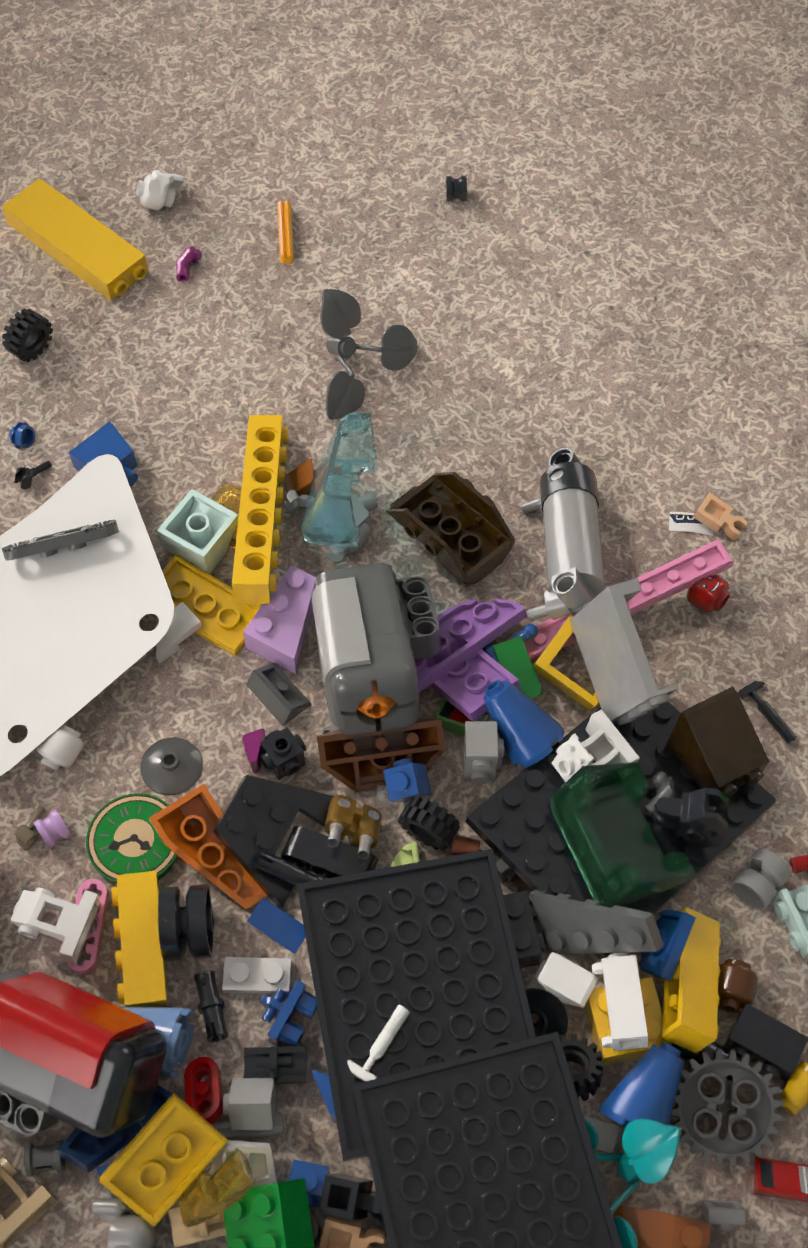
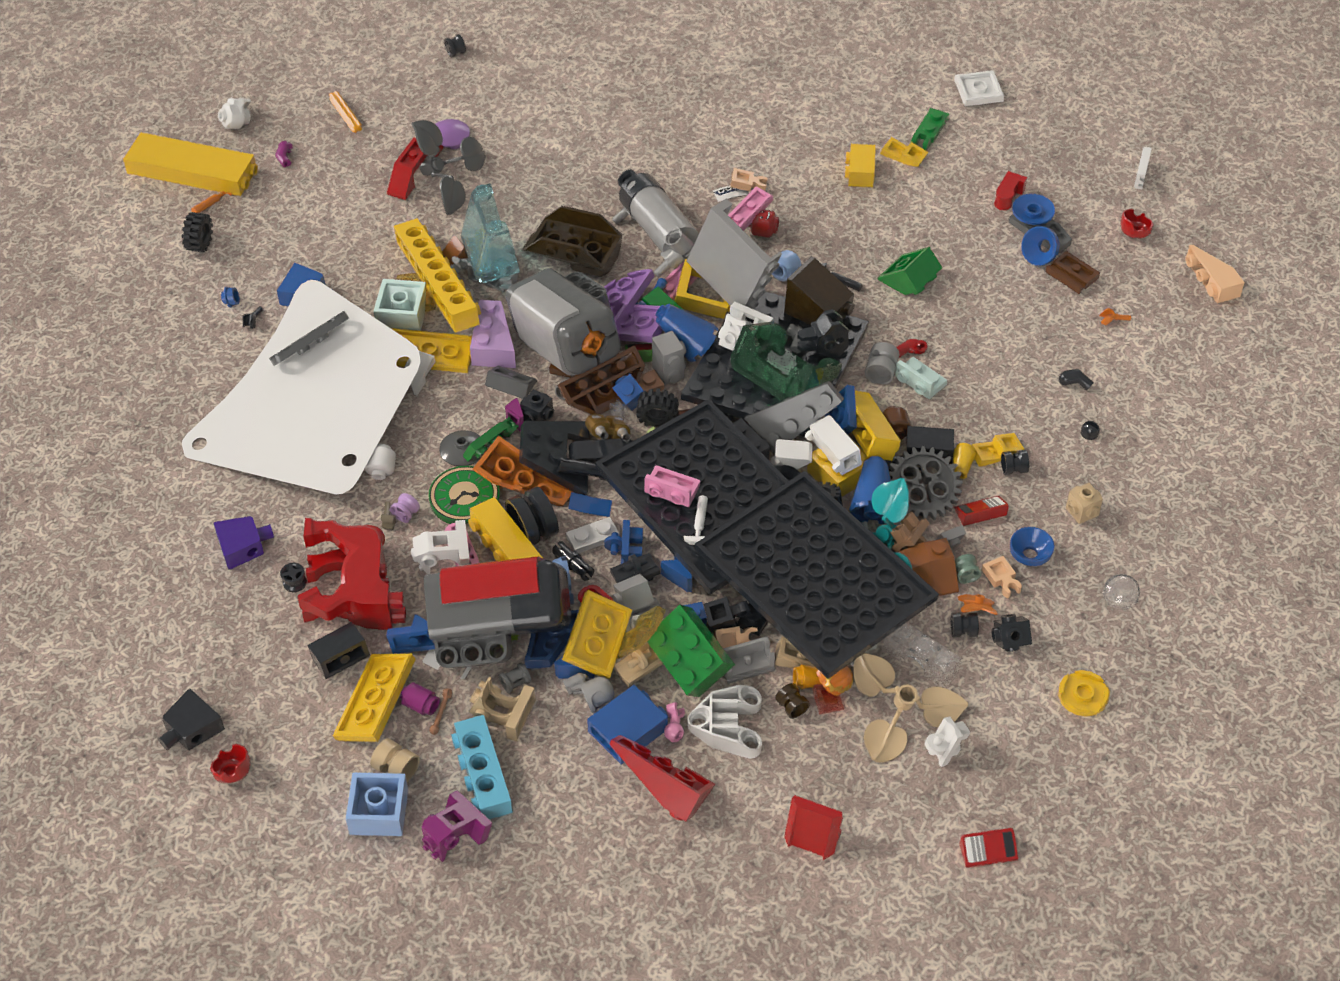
camera: 25 degrees left, 10 degrees down
none -> orange piece [191,191,232,213]
none -> red slope [387,137,444,200]
none -> medium lavender dish [436,119,470,149]
none -> green hinge [463,417,518,462]
none -> nougat plate [639,370,664,392]
none -> bright pink bracket [644,466,700,507]
none -> light blue head [772,250,801,282]
none -> medium nougat hips [890,512,930,552]

